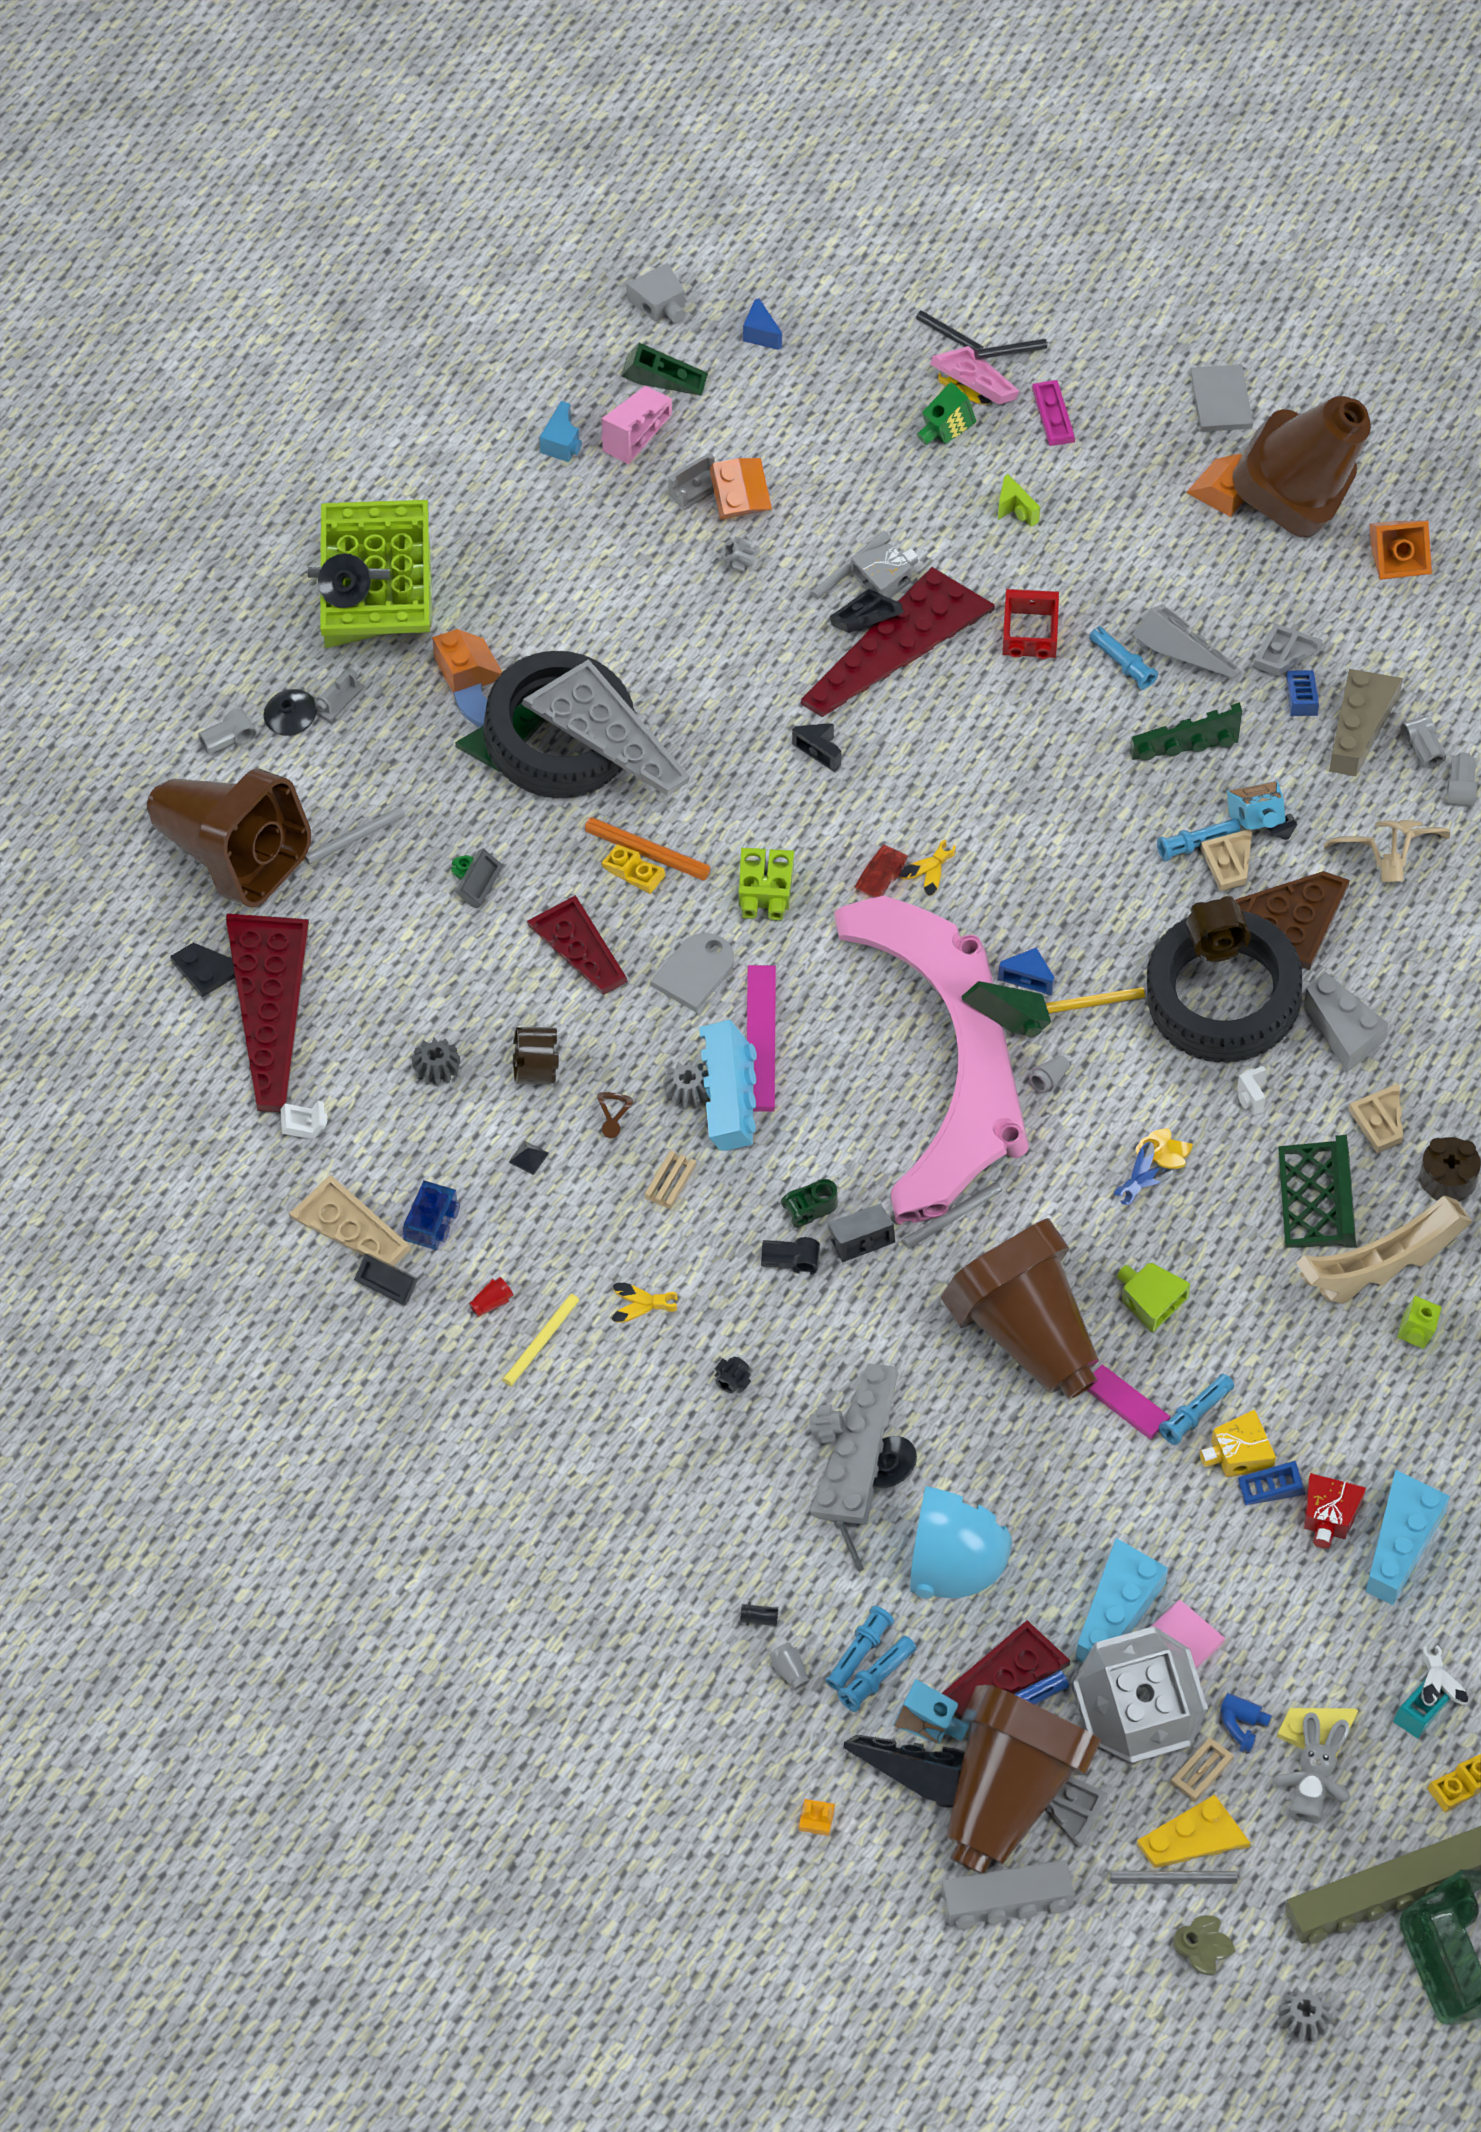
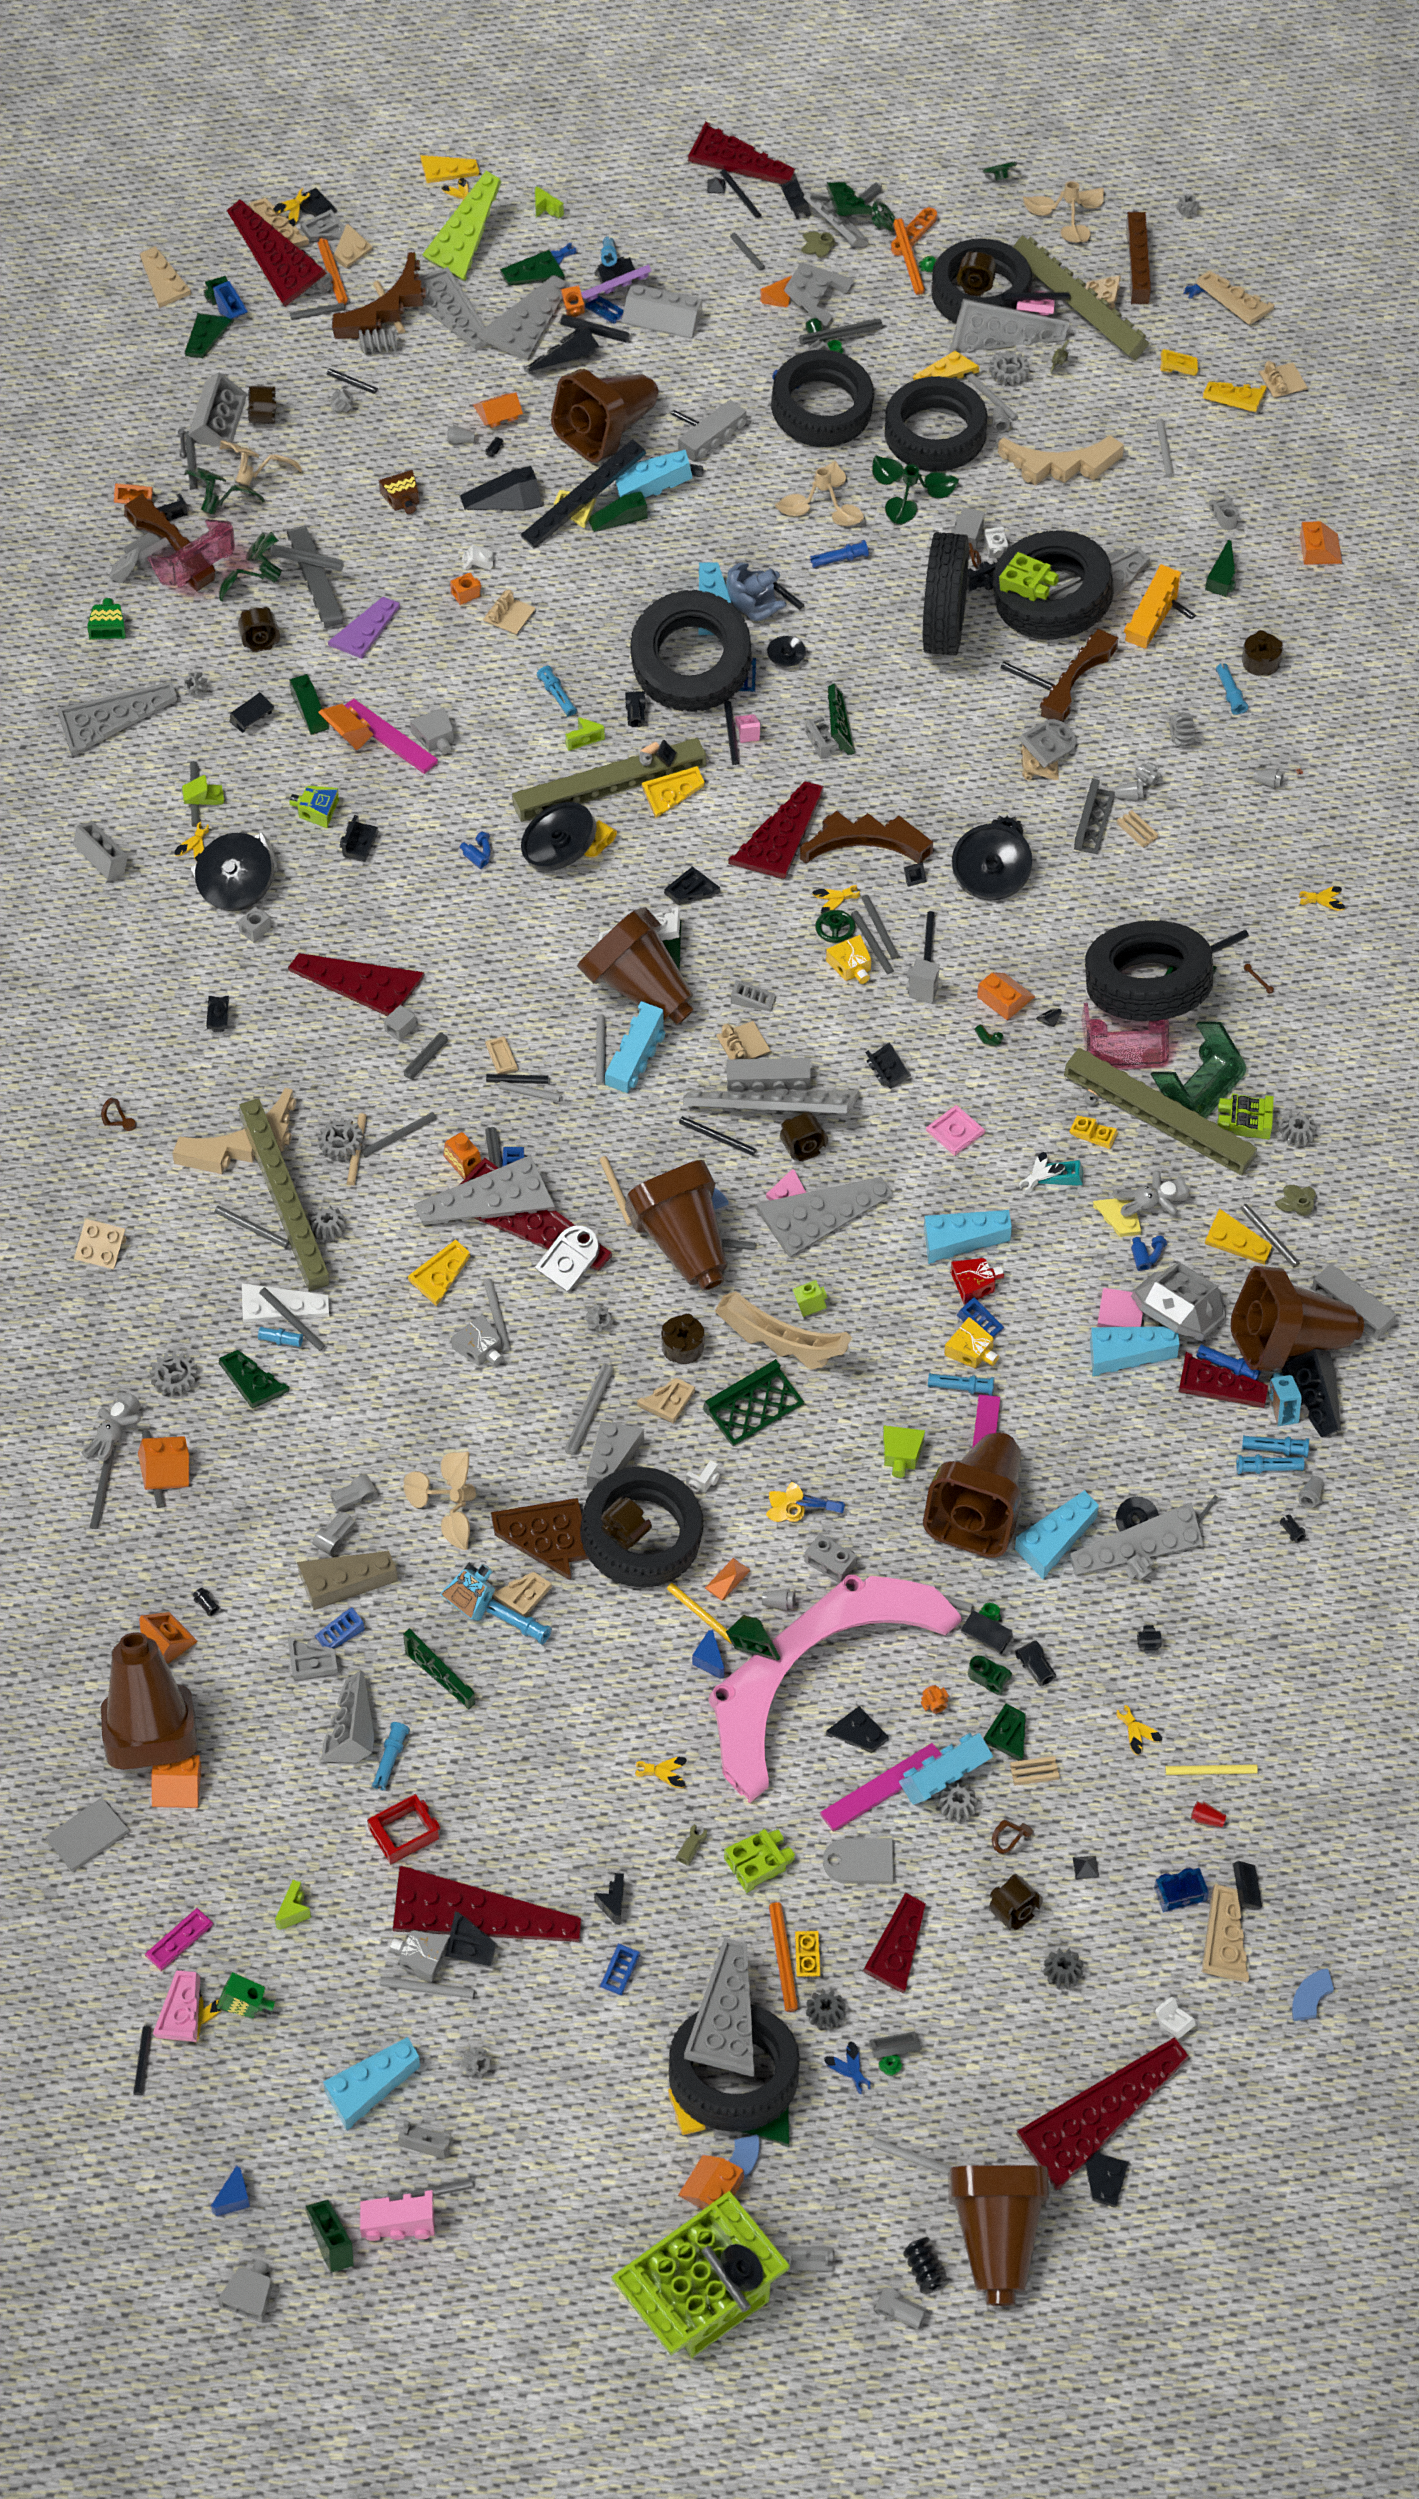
camera: 125 degrees left, 0 degrees up
black dish [263,689,317,736] -> none
dark azure arch [539,401,582,462] -> none
orange slope [709,458,772,519] -> none
light orange tile [799,1798,835,1836] -> none
clear red slope [854,844,908,898] -> none
medium azure brick [910,1486,1012,1599] -> none
black bar [974,339,1048,360] -> none
tan tile [1170,1737,1234,1802] -> none
none -> black pin [193,1587,220,1616]
none -> medium azure wedge [323,2037,420,2131]
none -> flat silver bar [376,2178,473,2201]
none -> light grey axle [565,1363,613,1455]
none -> blue slope [600,1943,641,1996]
none -> olive bar [675,1824,707,1866]
none -> orange slope [705,1558,750,1601]
none -> light grey brick [804,1533,857,1583]
none -> dark grey gear [806,1989,846,2031]
none -> blue piece [824,2041,870,2095]
none -> black wing [826,1706,889,1753]
none -> black piece [903,2237,949,2294]
none -> orange gear [920,1685,949,1714]
none -> green plate [979,1603,1001,1621]
none -> dark green wing [983,1703,1026,1761]
none -> medium azure wedge [1015,1490,1099,1579]
none -> lime hips [1217,1093,1274,1140]
none -> medium blue tile [1292,1968,1334,2022]

